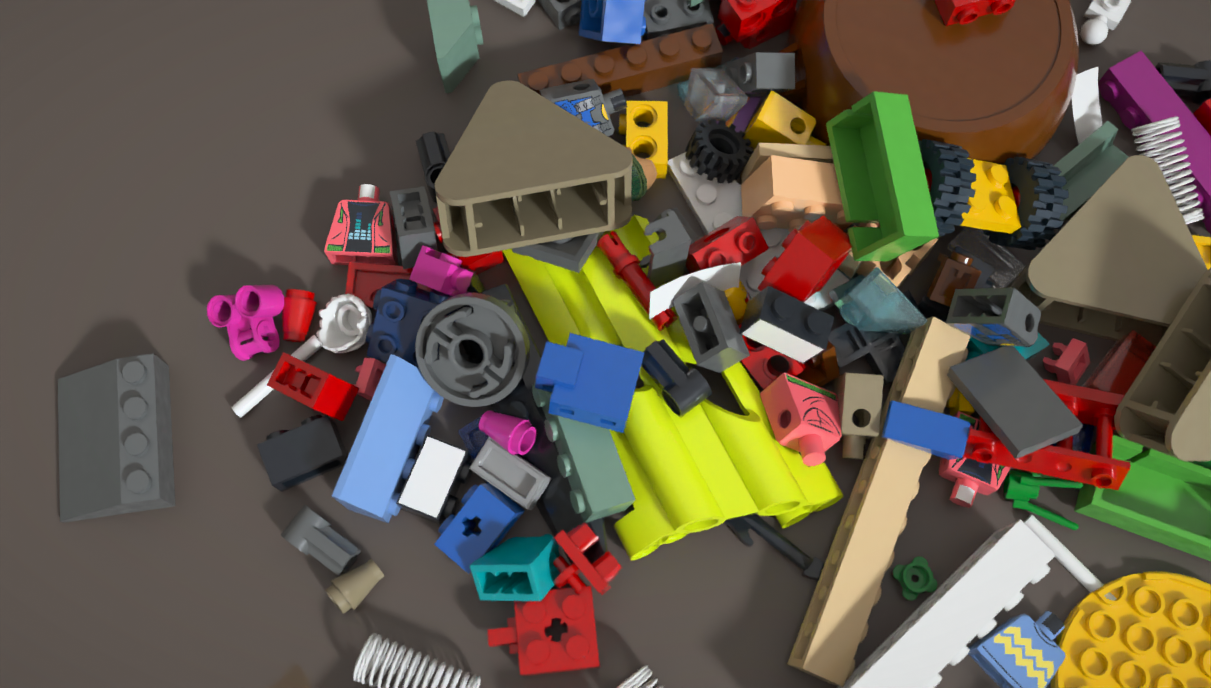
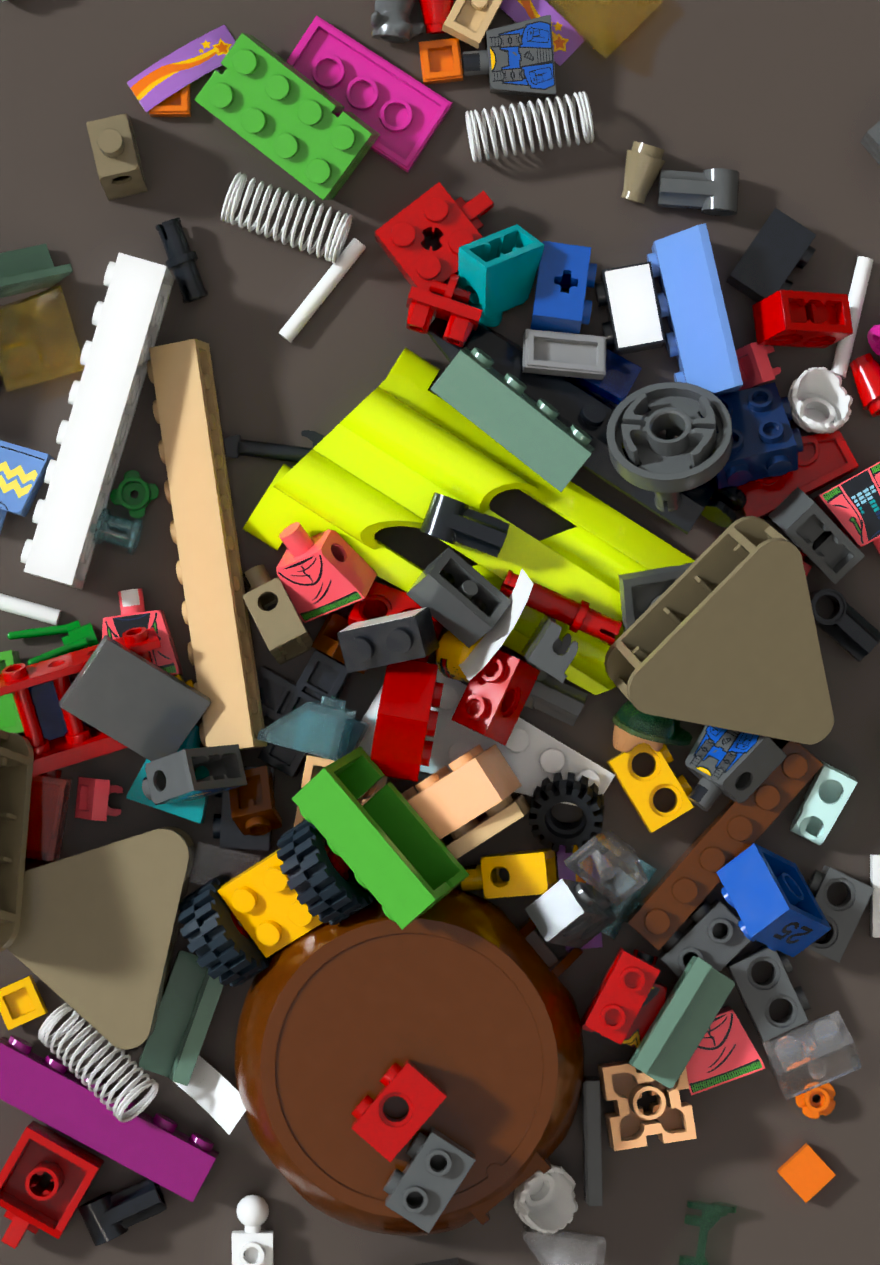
camera: 150 degrees right, 15 degrees up
dark pink brick [410,245,473,296] -> none
dark pink cone [479,410,537,455] -> none
blue piece [535,333,644,433] -> none
blue slope [882,400,970,460] -> none
none -> clear light blue bush [93,508,144,555]
none -> white bar [279,238,366,343]
none -> light aqua leg [790,761,858,845]

